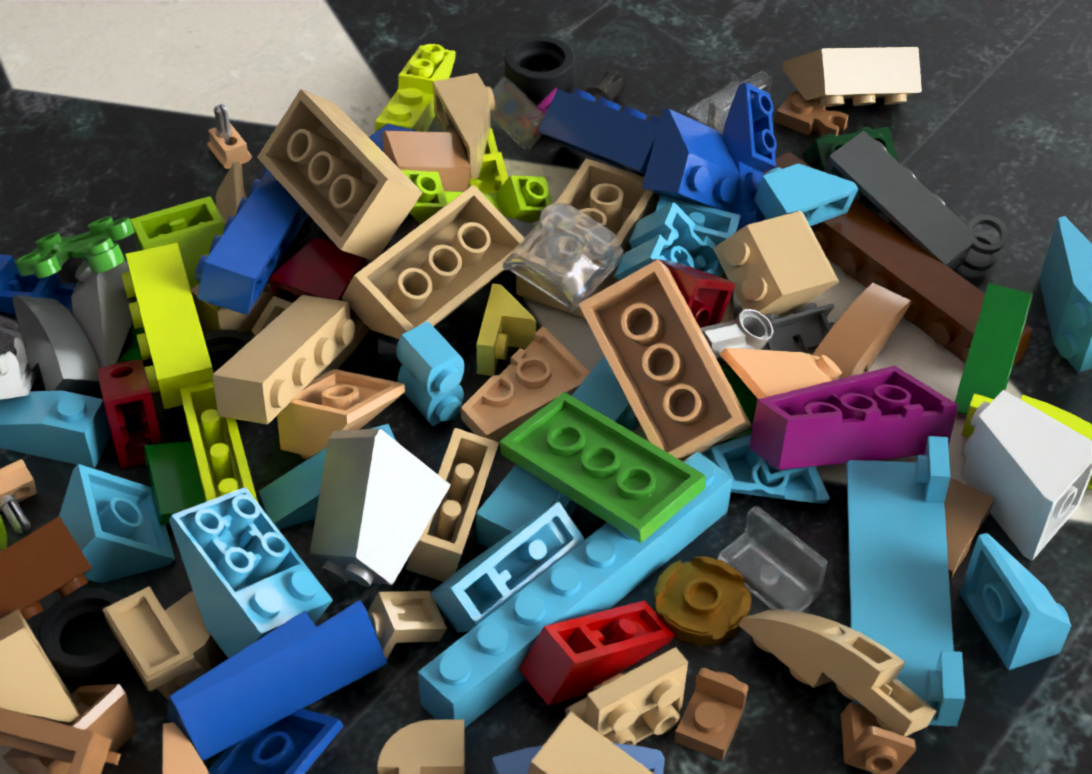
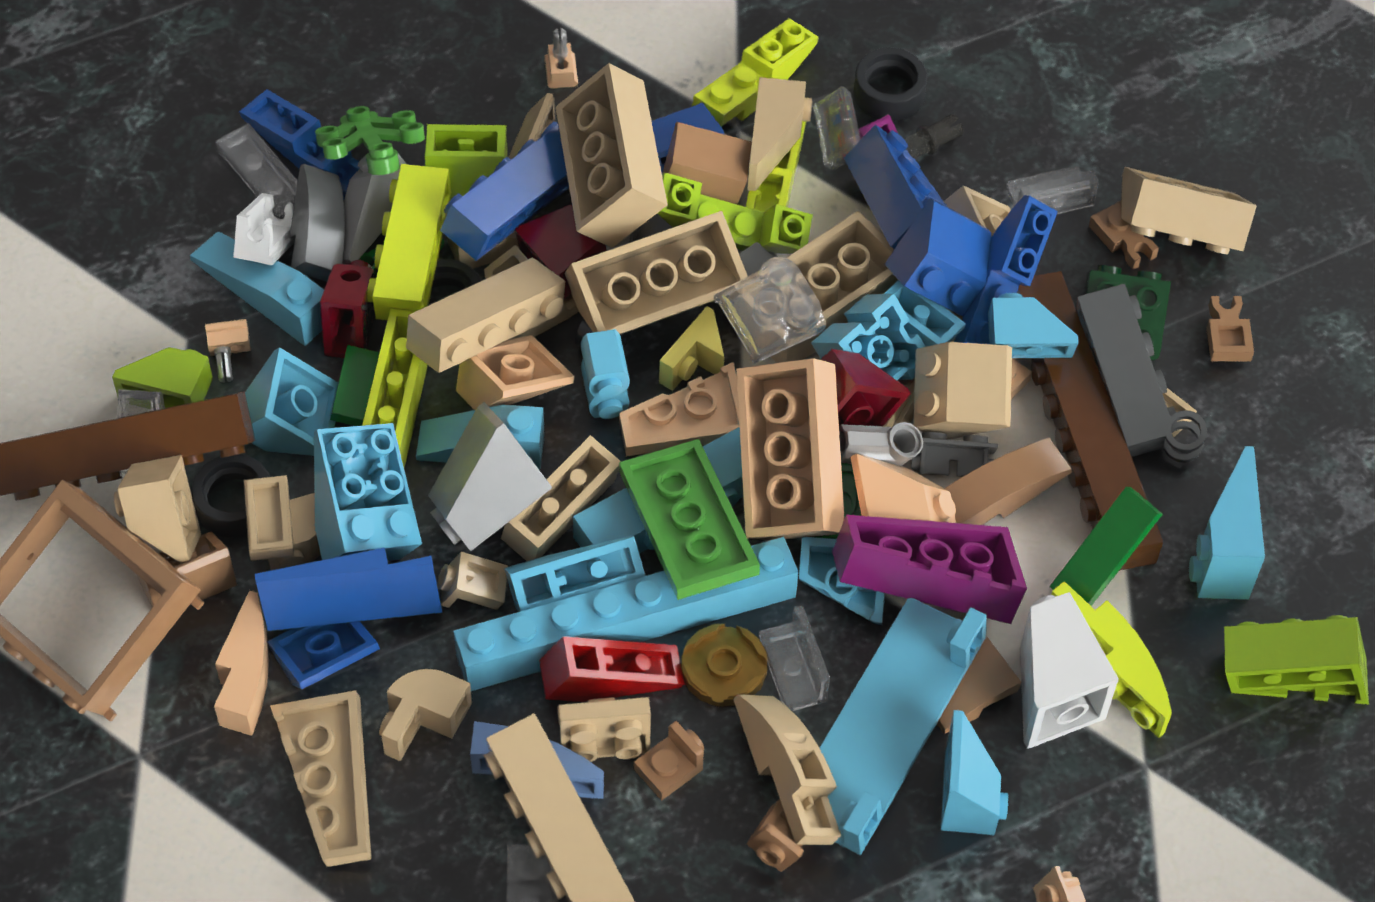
camera: 25 degrees right, 10 degrees up
none -> medium nougat plate [1207,296,1254,361]

